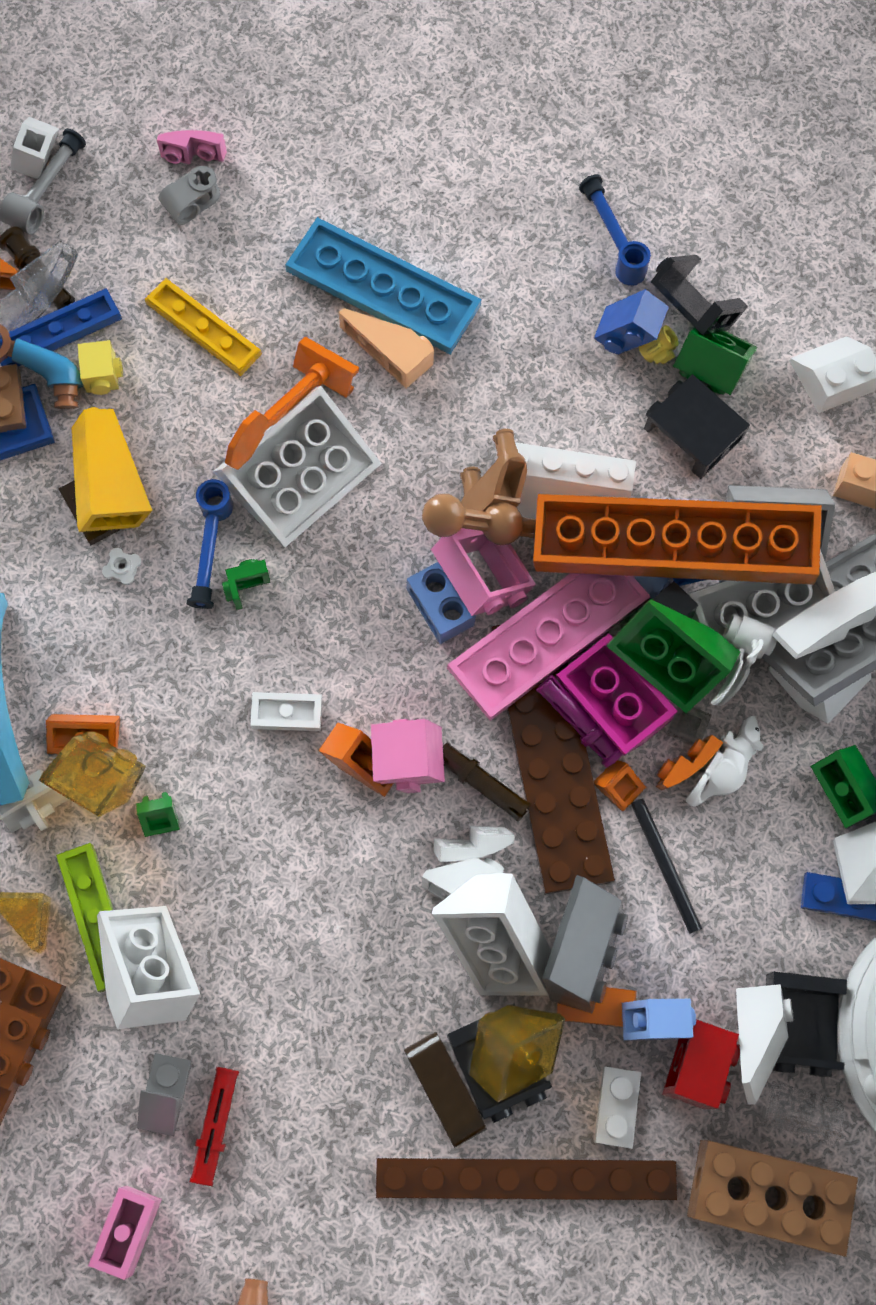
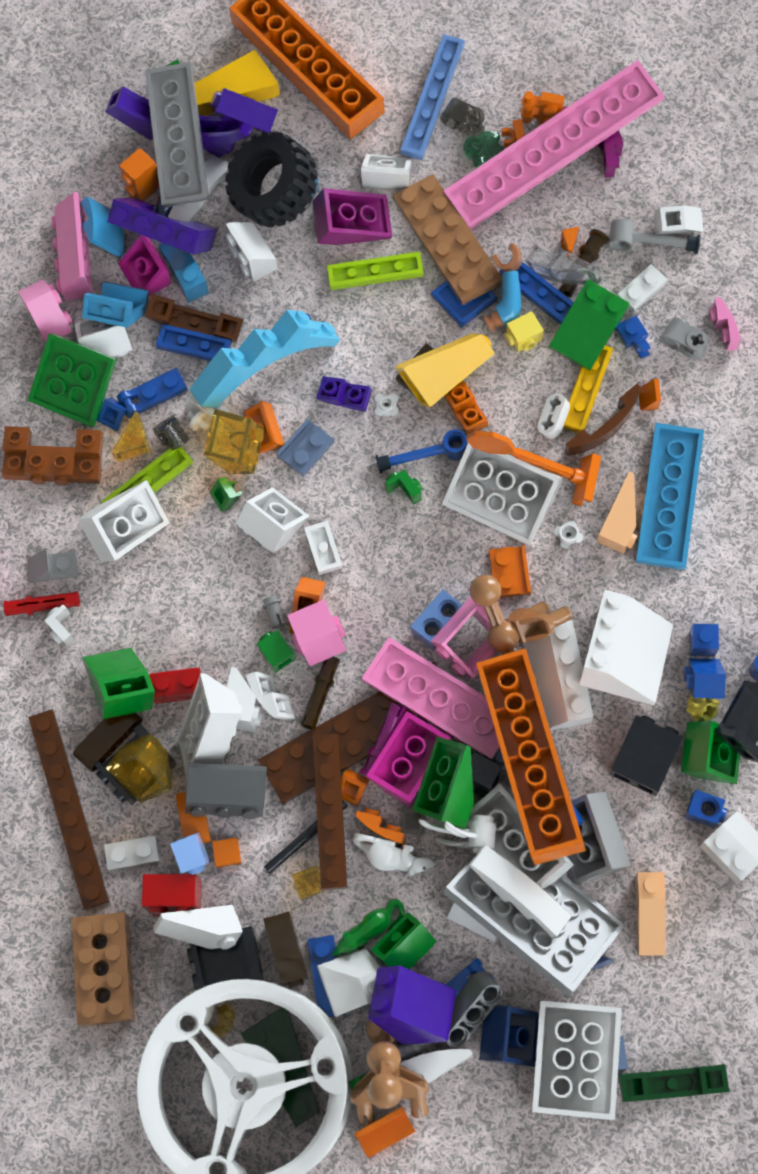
camera: 80 degrees right, 0 degrees up
none -> white bracket [44,605,75,648]
none -> green slope [82,648,155,719]
none -> red brick [149,667,202,704]
none -> clear smoke piece [152,415,190,450]
none -> orange tile [212,837,242,868]
none -> white slope [235,488,309,553]
none -> green brick [257,630,296,673]
none -> light grey pin [262,595,287,629]
none -> dark brown slope [263,911,309,989]
none -> sand blue plate [276,419,334,477]
none -> clear yellow plate [292,865,326,900]
none -> reddish brown plate [312,734,348,890]
none -> dark purple slope [316,376,372,412]
none -> green animal [332,898,405,956]
none -> orange slope [444,381,488,435]
none -> orange plate [489,545,531,598]
none -> white beam [537,393,570,439]
none -> green slope [549,279,630,371]
none -> white plate [554,521,583,549]
none -> reddish brown slope [564,384,640,456]
none -> white slope [579,590,673,705]
none -> blue plate [615,315,651,359]
none -> white plate [617,264,668,313]
none -> orange slope [639,378,661,411]
none -> blue brick [685,789,727,828]
none -> blue brick [689,624,719,656]

